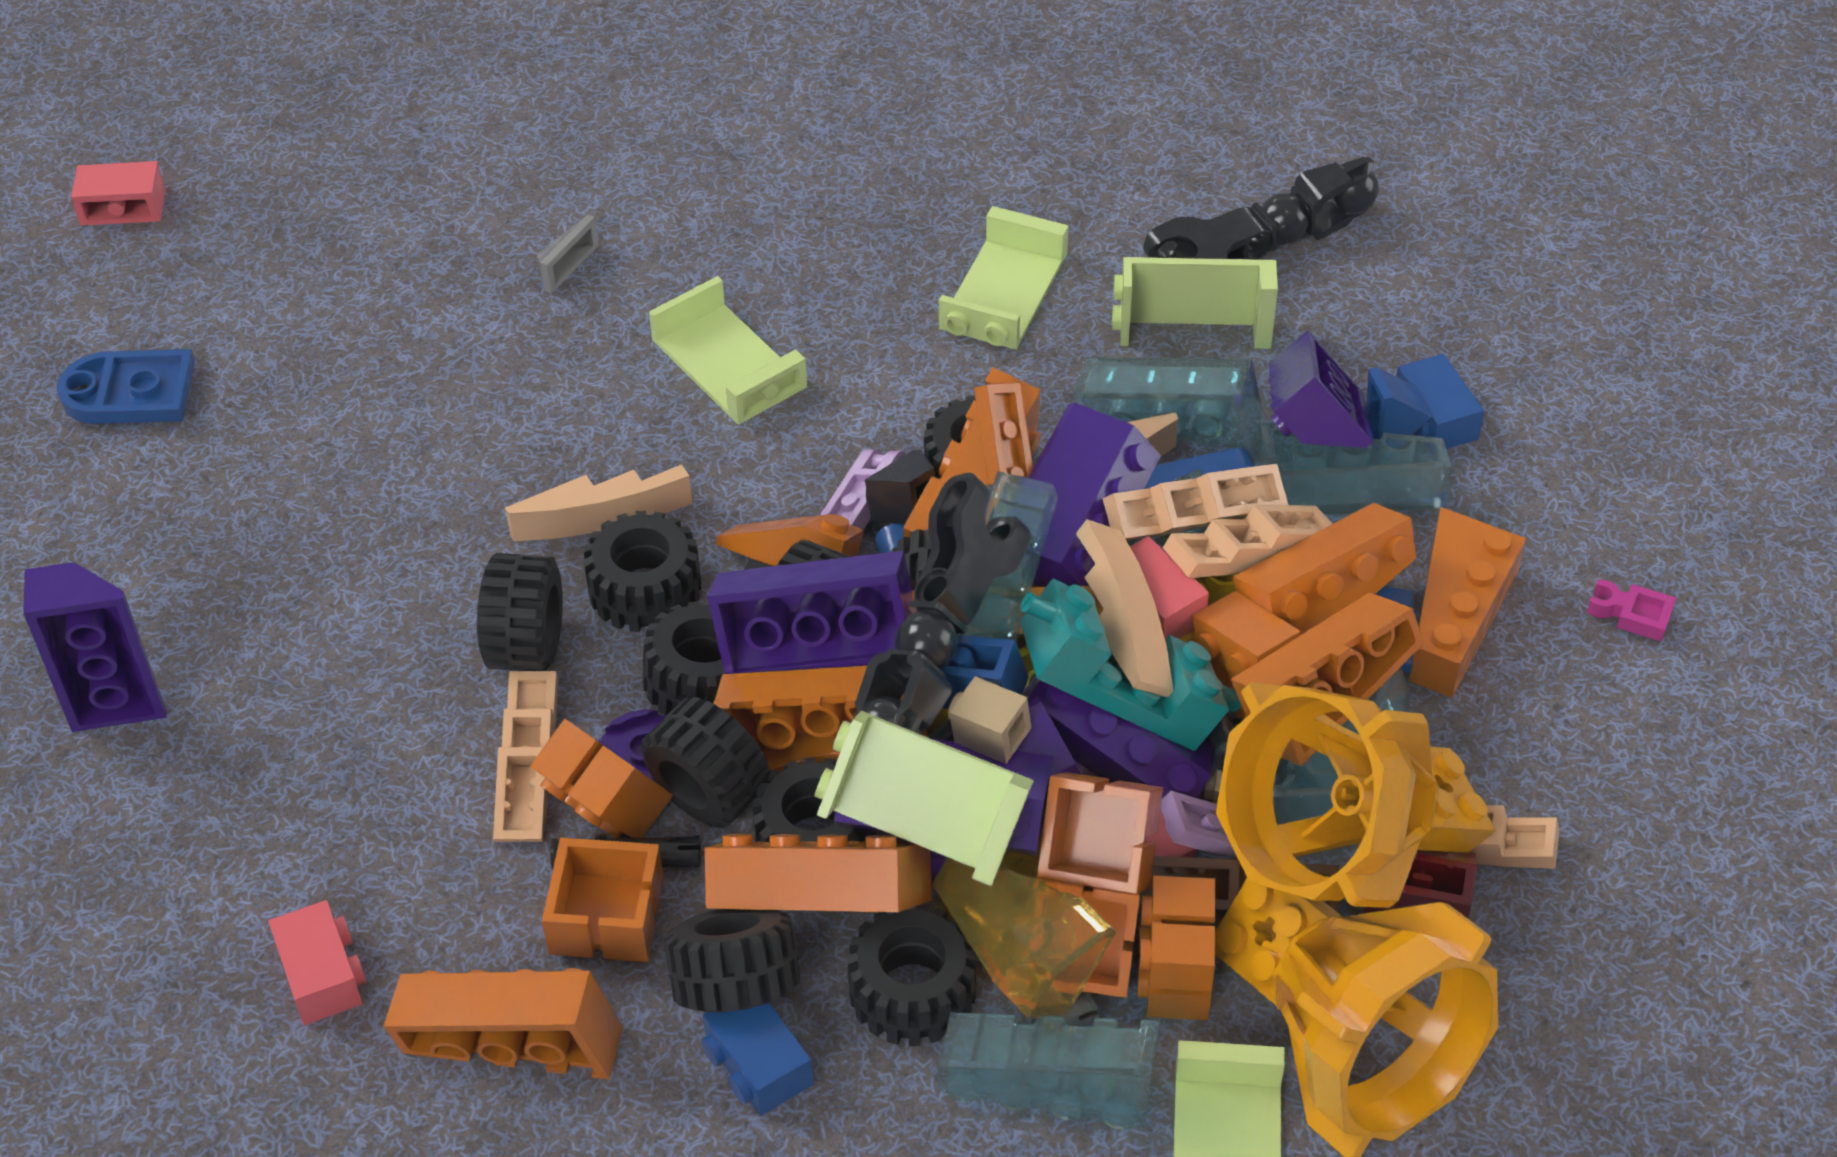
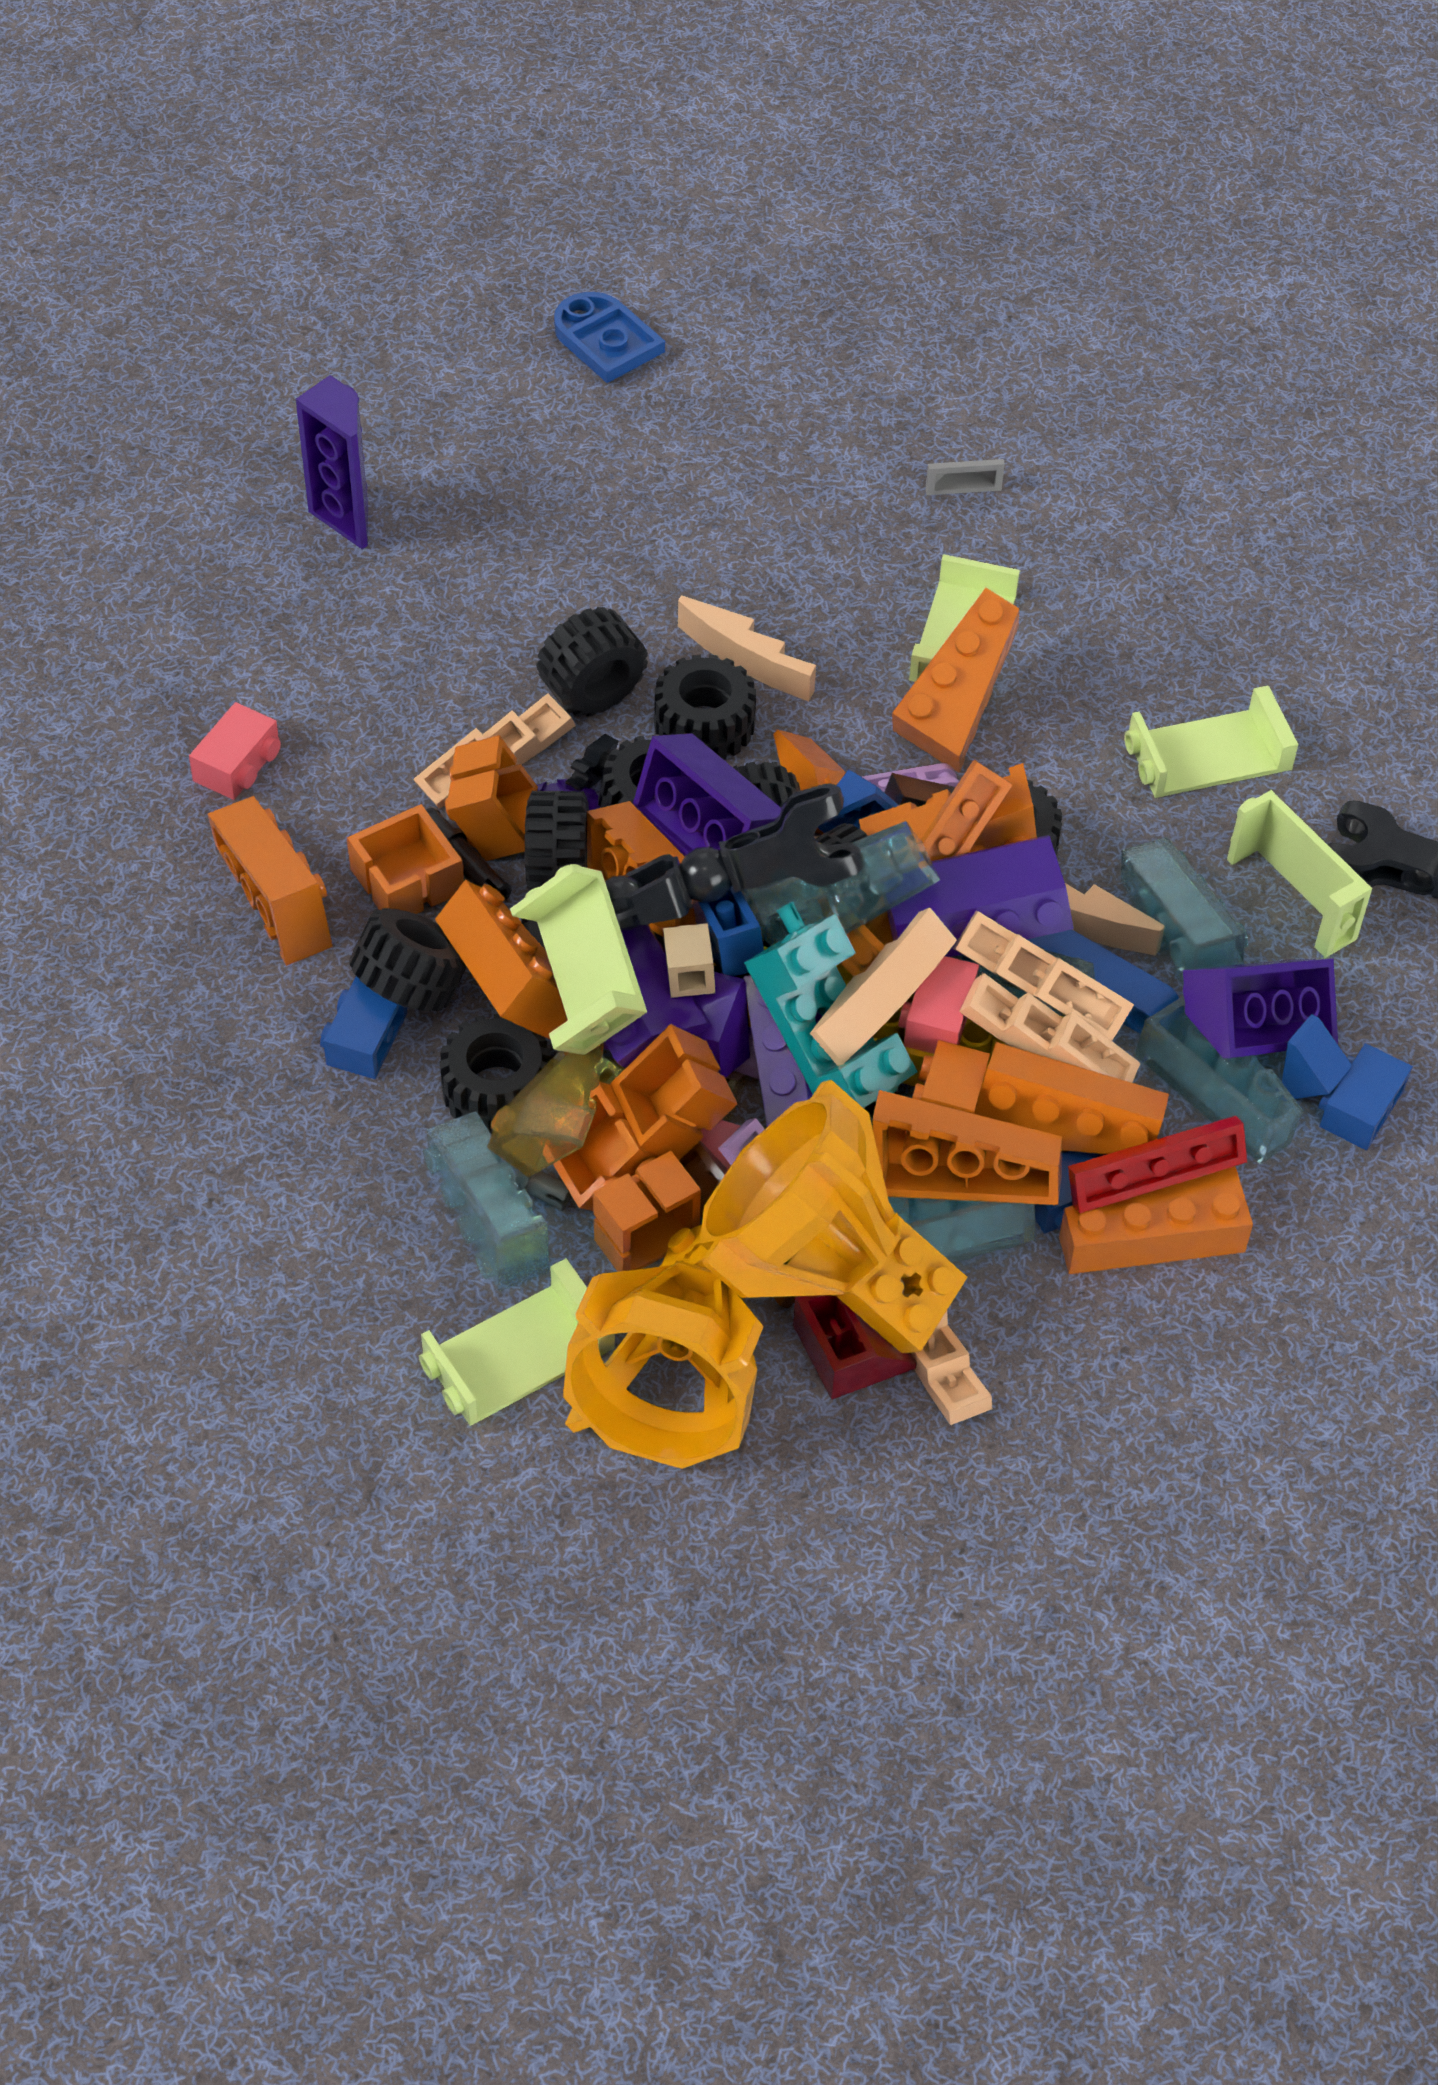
camera: 50 degrees right, 5 degrees up
coral brick [71,161,166,226] -> none
dark pink plate [1587,580,1676,642] -> none
none -> black plate [565,734,619,791]
none -> blue slope [817,770,899,833]
none -> orange wedge [892,588,1019,773]
none -> red plate [1068,1116,1247,1213]

